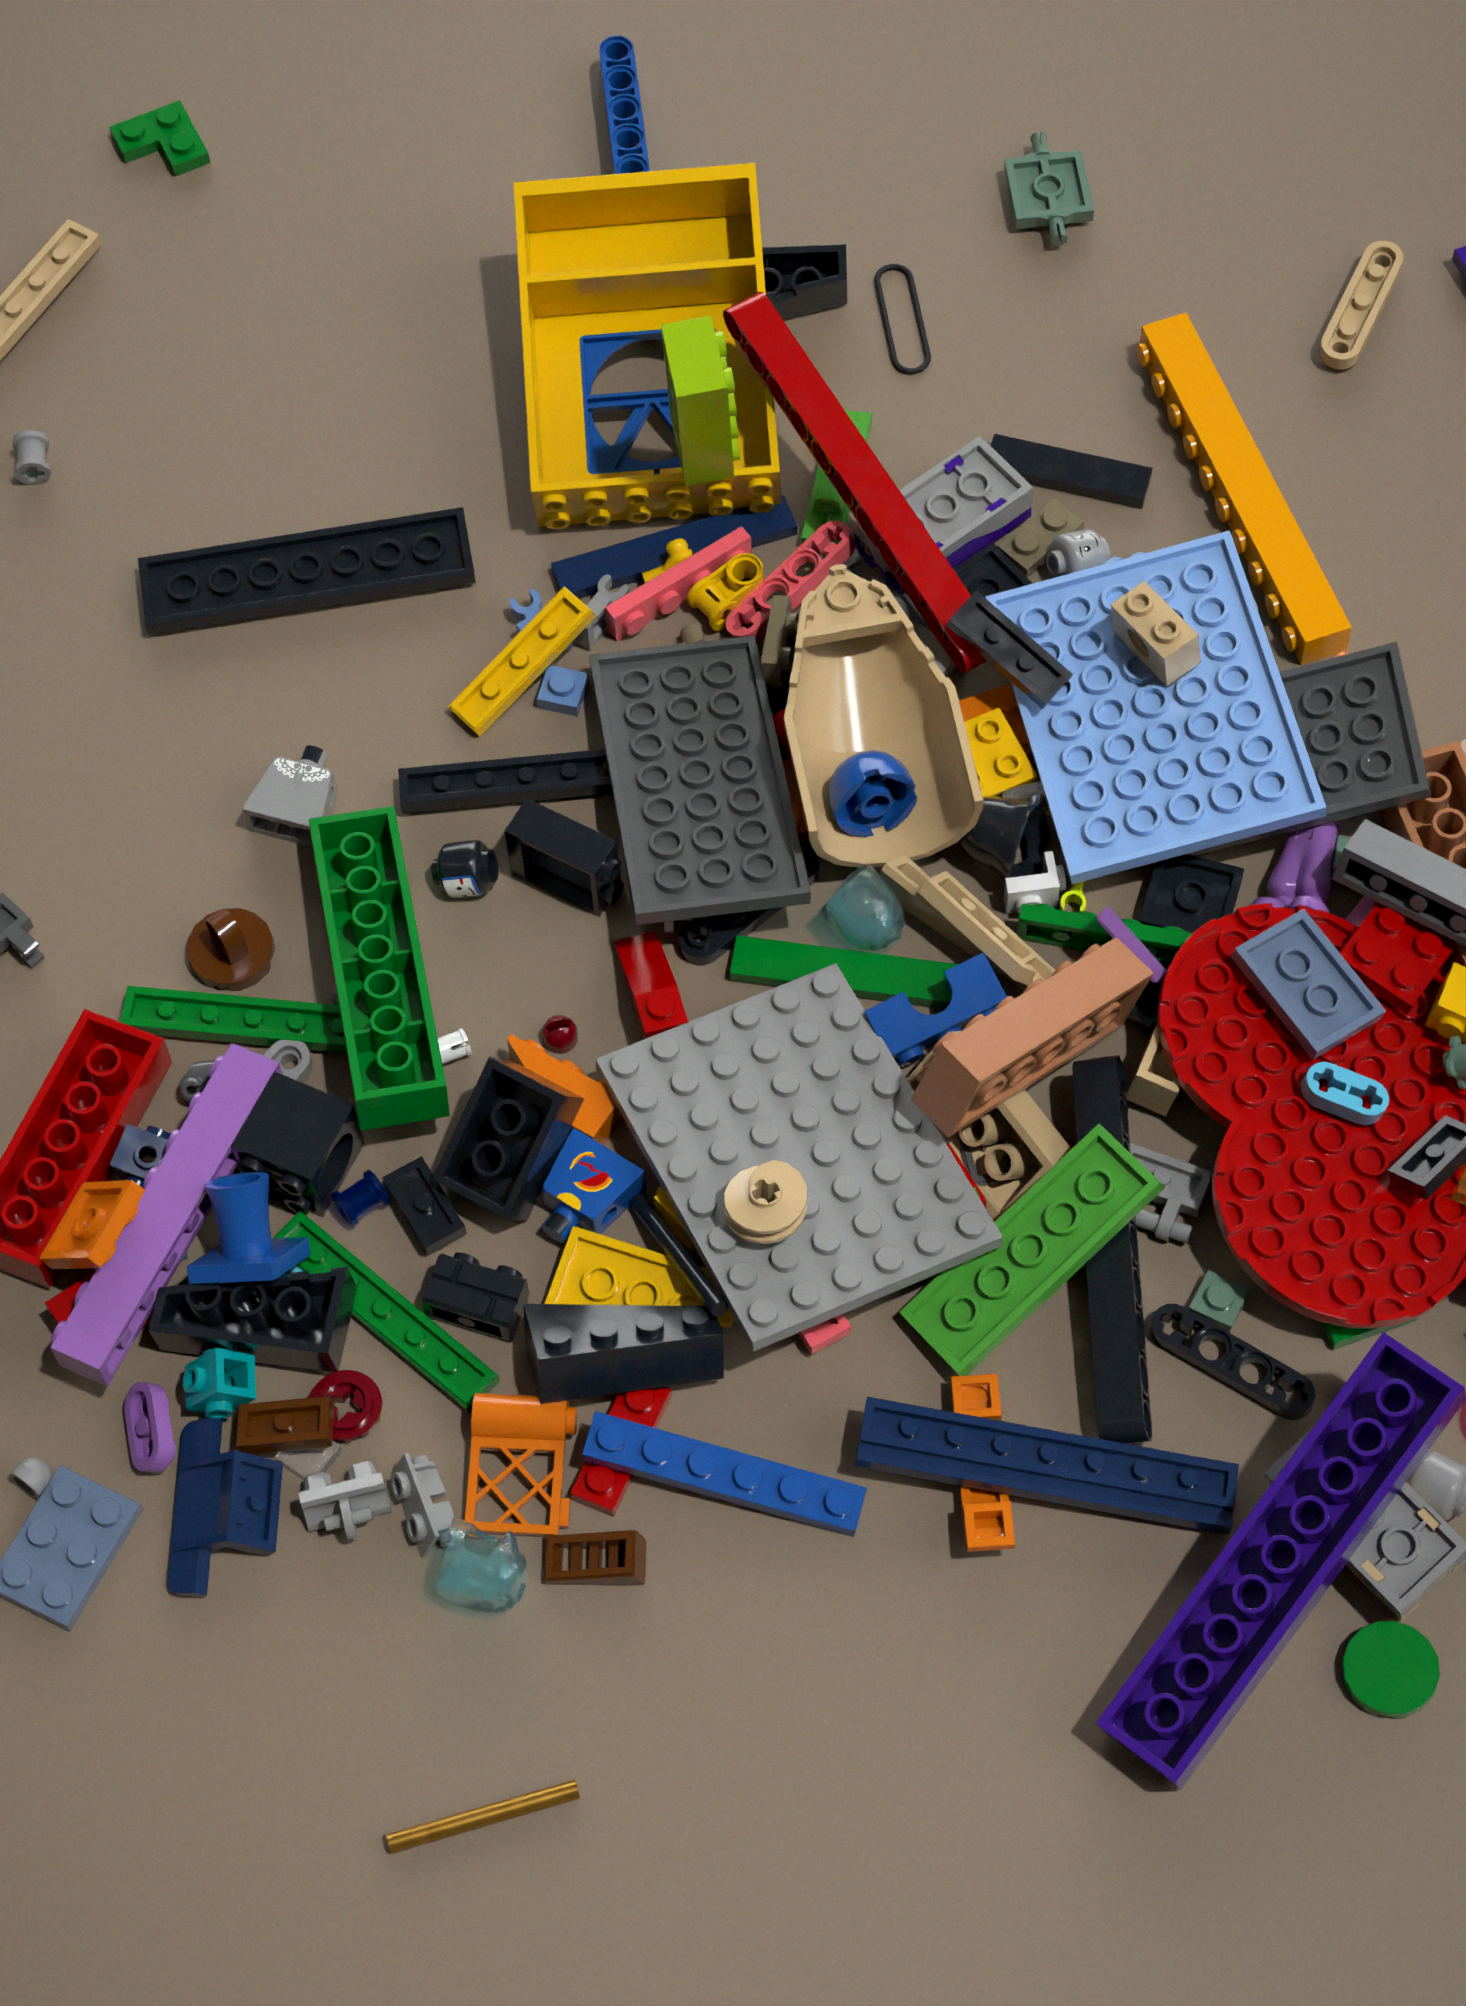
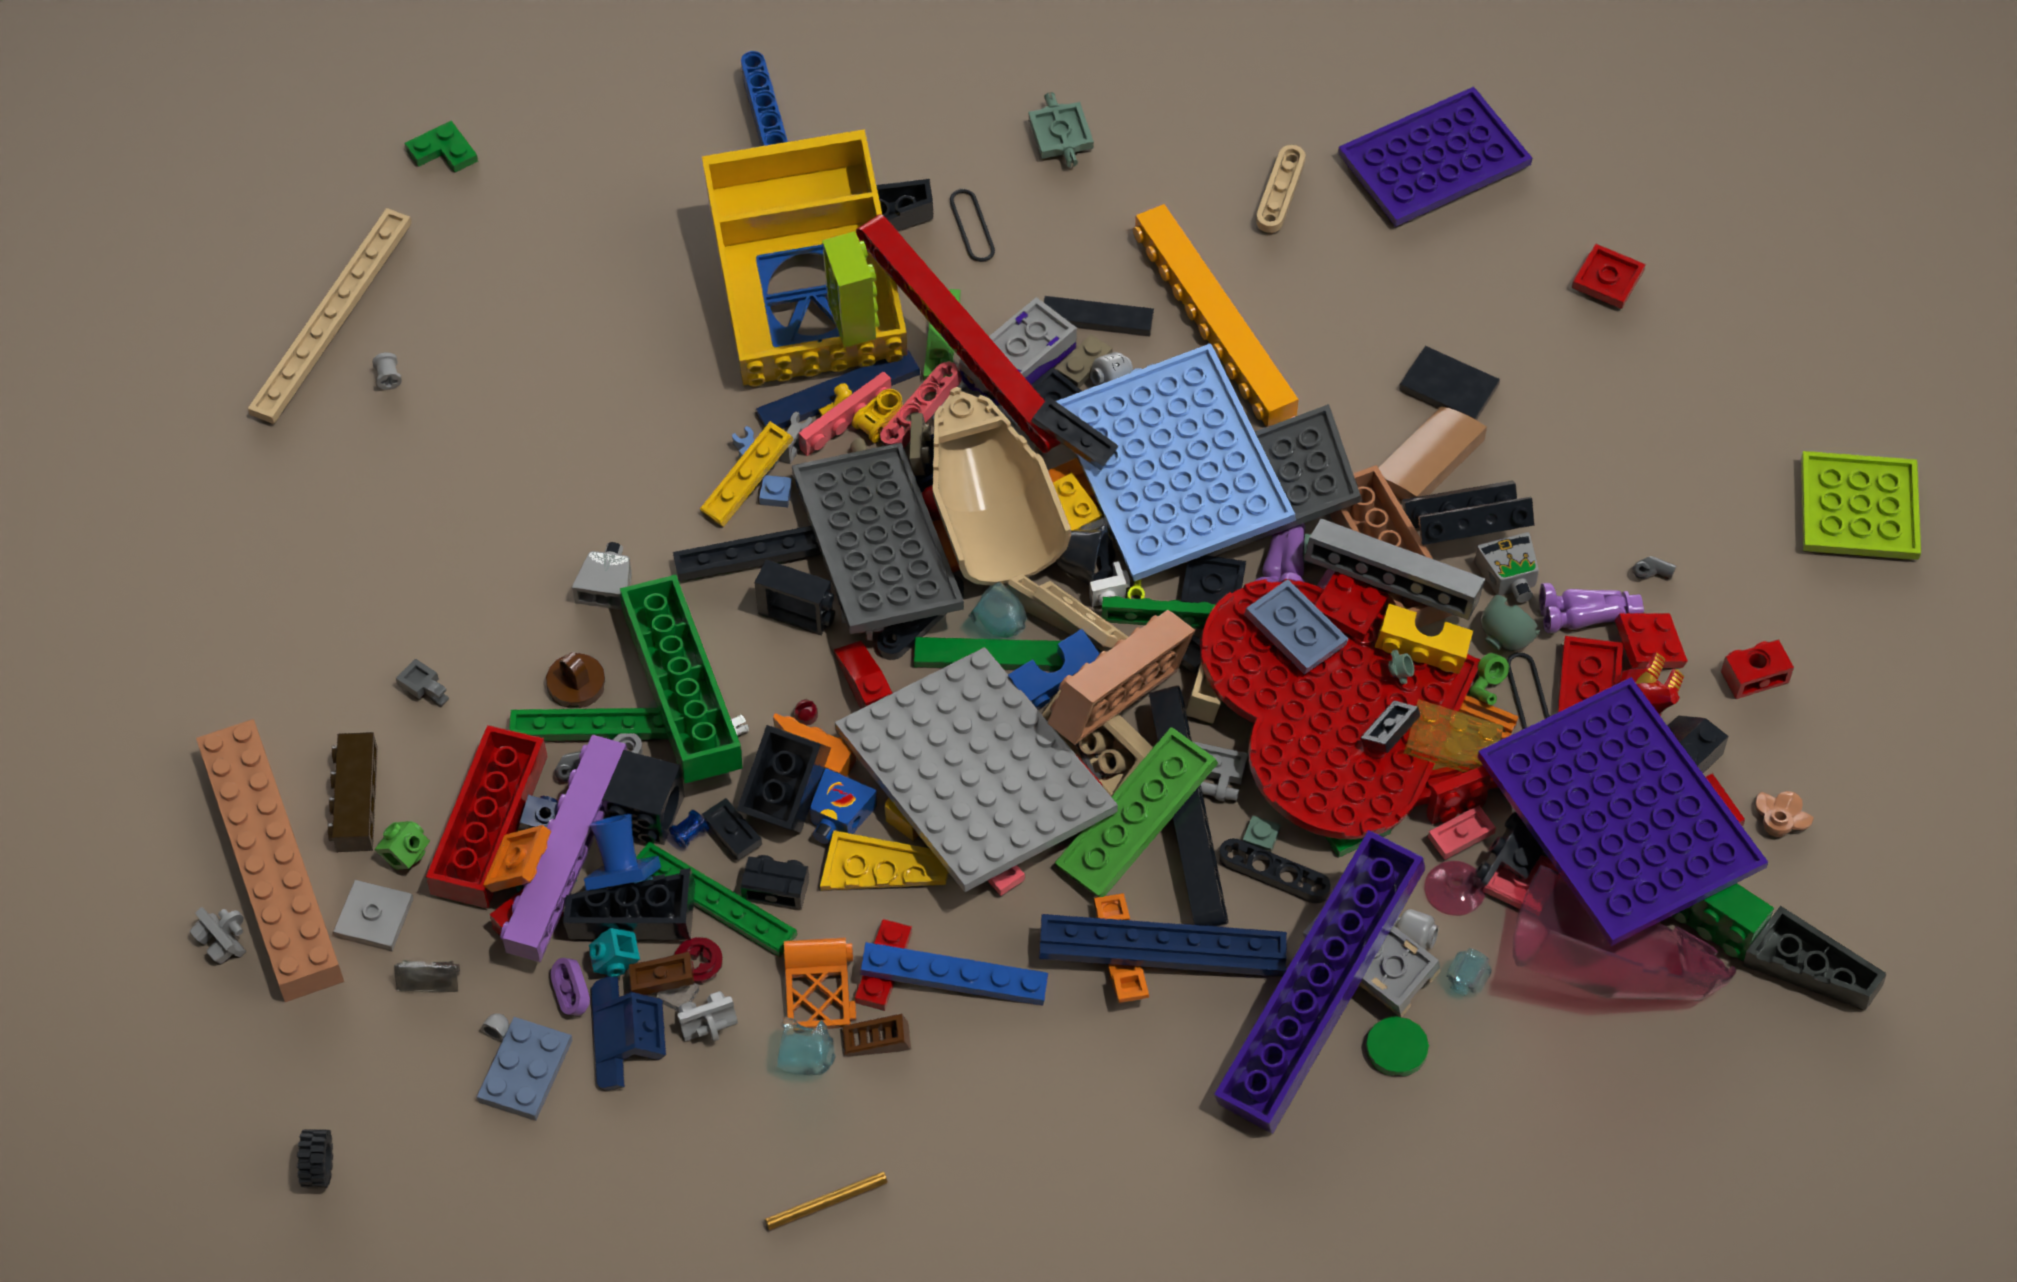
camera: 10 degrees left, 5 degrees down
black plate [138,507,476,635] -> none
light grey hinge [391,1453,460,1558] -> none
black head [431,840,499,898] -> none
black wedge [523,1304,724,1404] -> none
black bar [630,1194,728,1317] -> none
tan piece [724,1160,808,1244] -> none
blue cylinder [828,750,917,837] -> none
medium lavender tile [1096,906,1167,983] -> none
tan brick [1110,581,1201,687] -> none
medium azure beam [1300,1062,1389,1125] -> none

